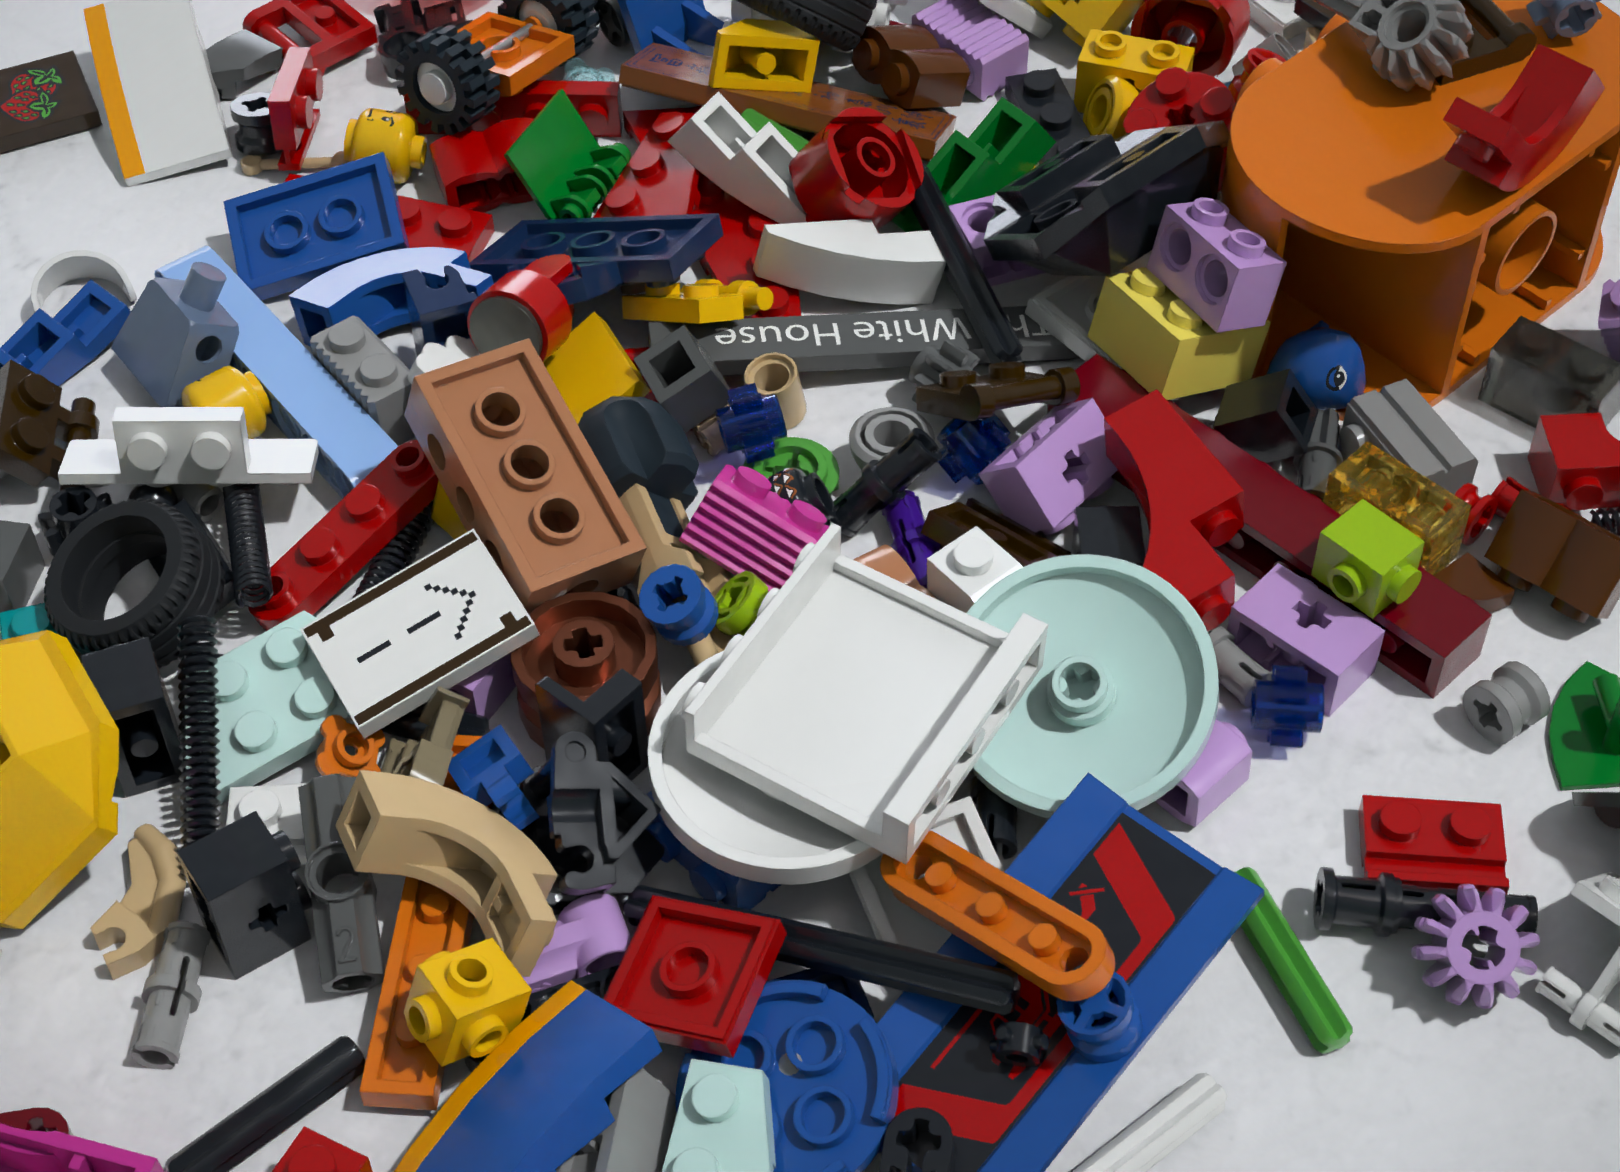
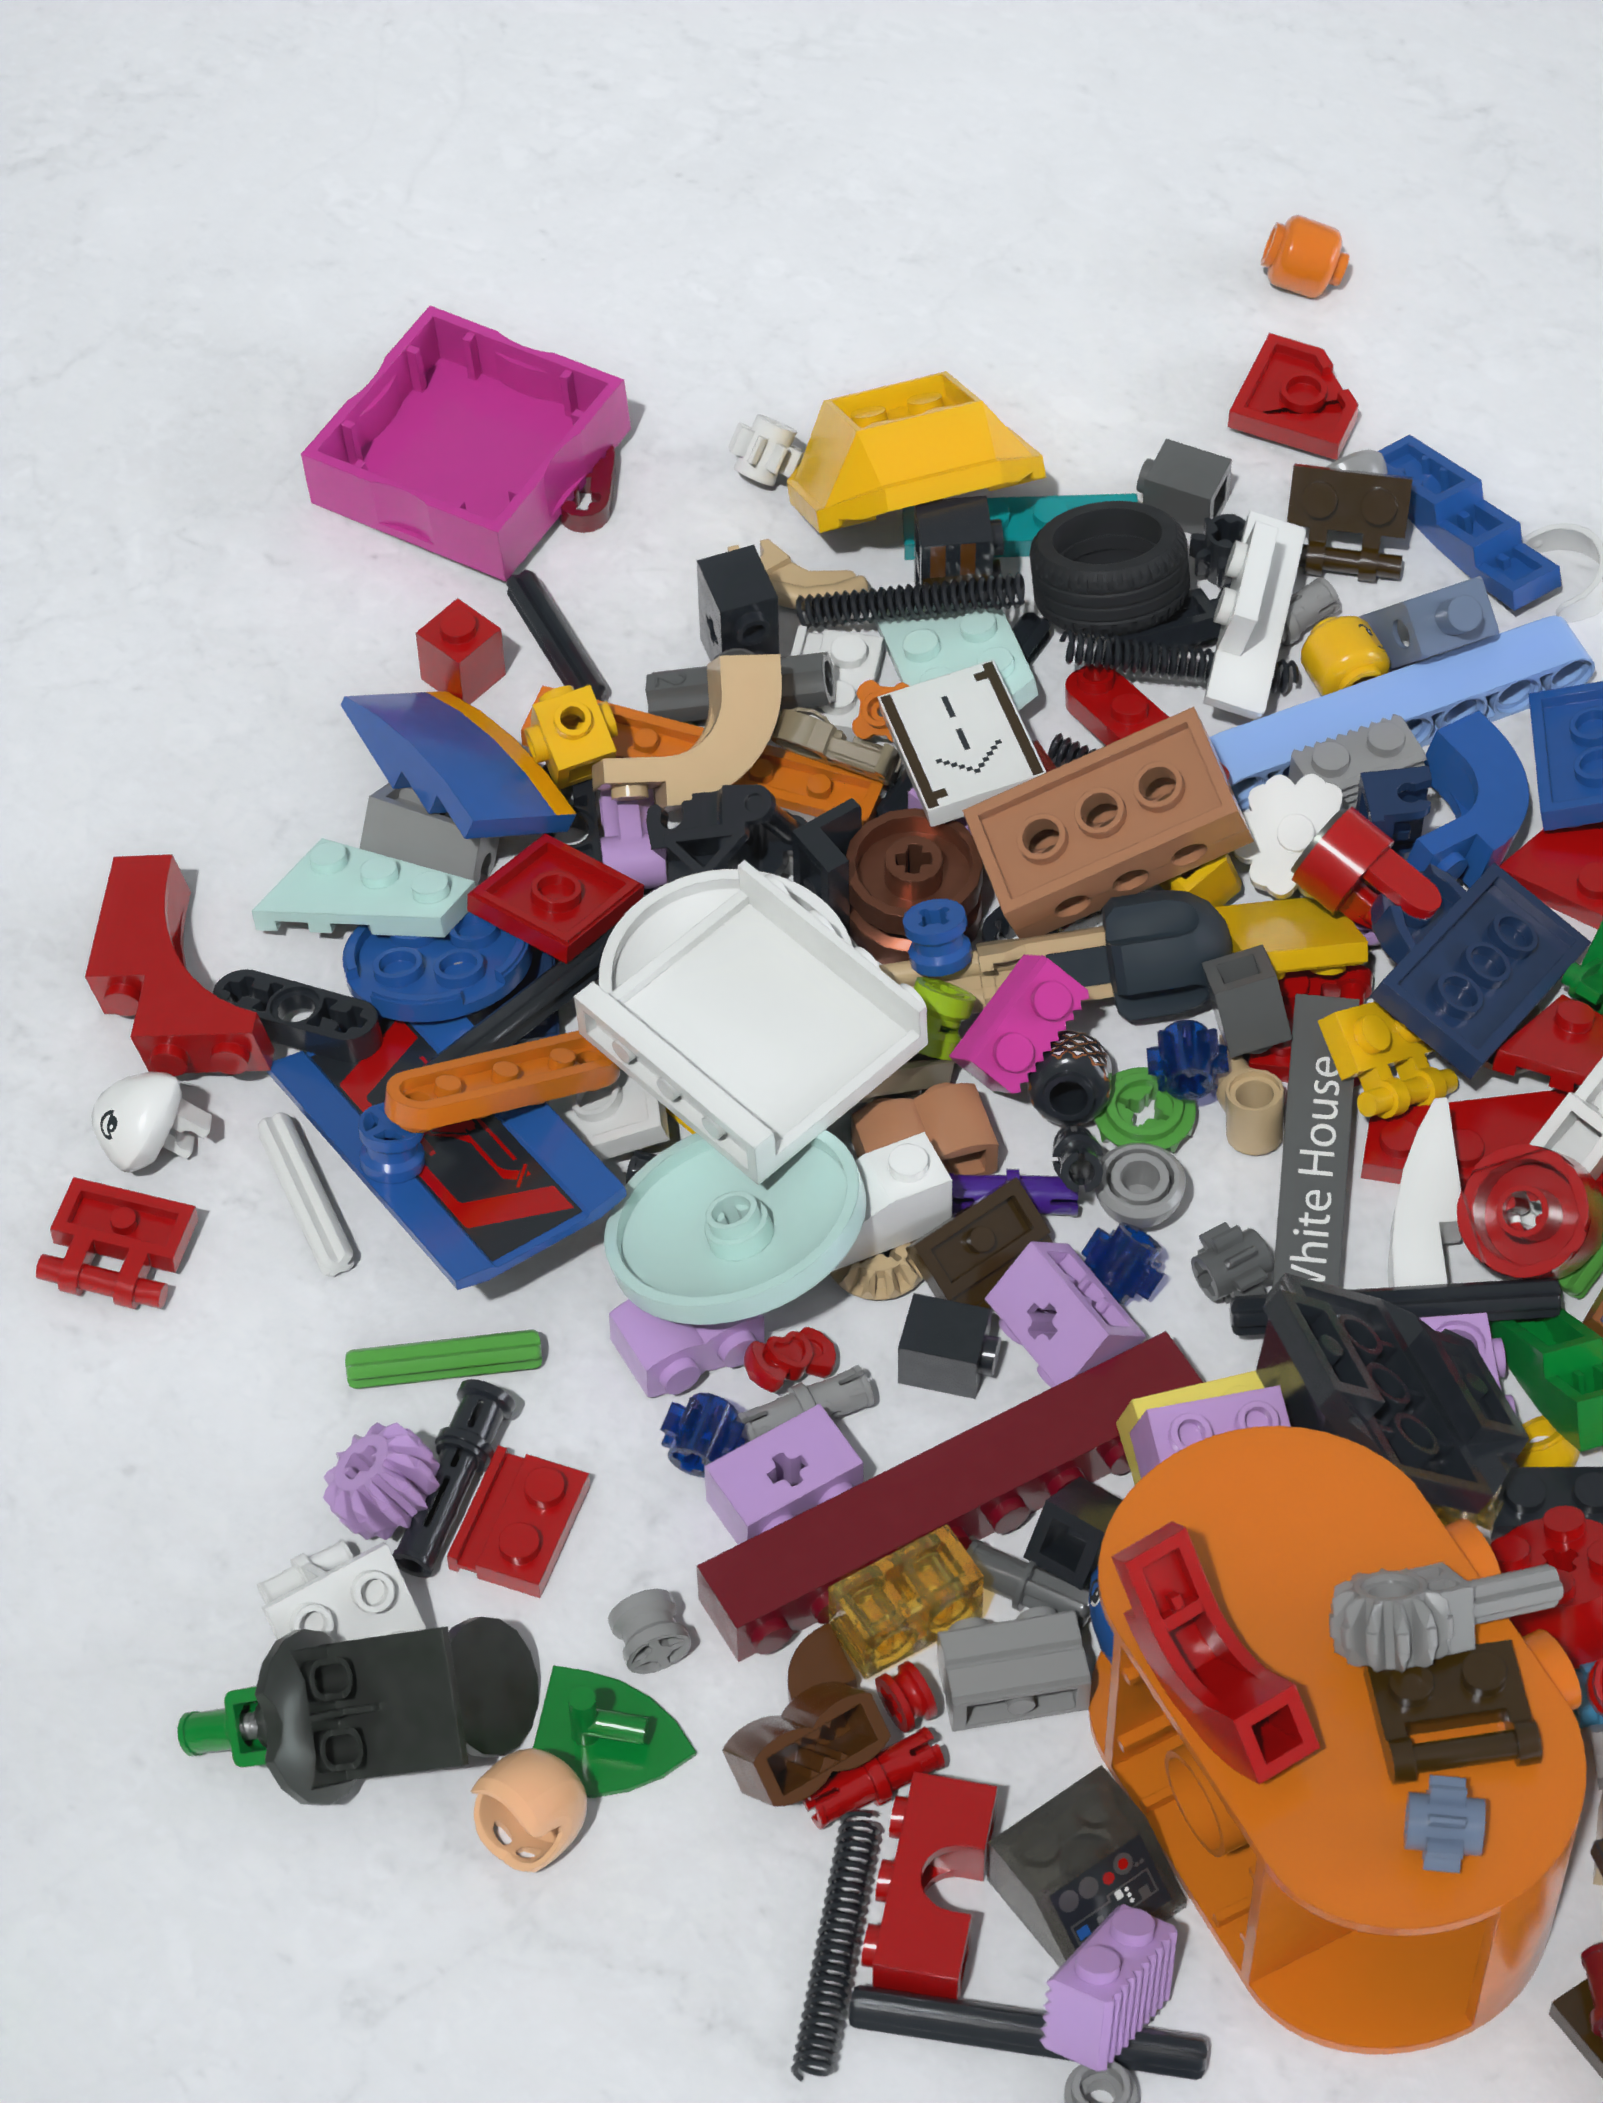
camera: 105 degrees right, 5 degrees up
light grey pin [131,921,211,1070] -> none
blue plate [448,724,539,830] -> none
dark brown plate [915,362,1080,421] -> none
red arch [1104,389,1244,631] -> none
lime brick [1311,499,1425,618] -> none

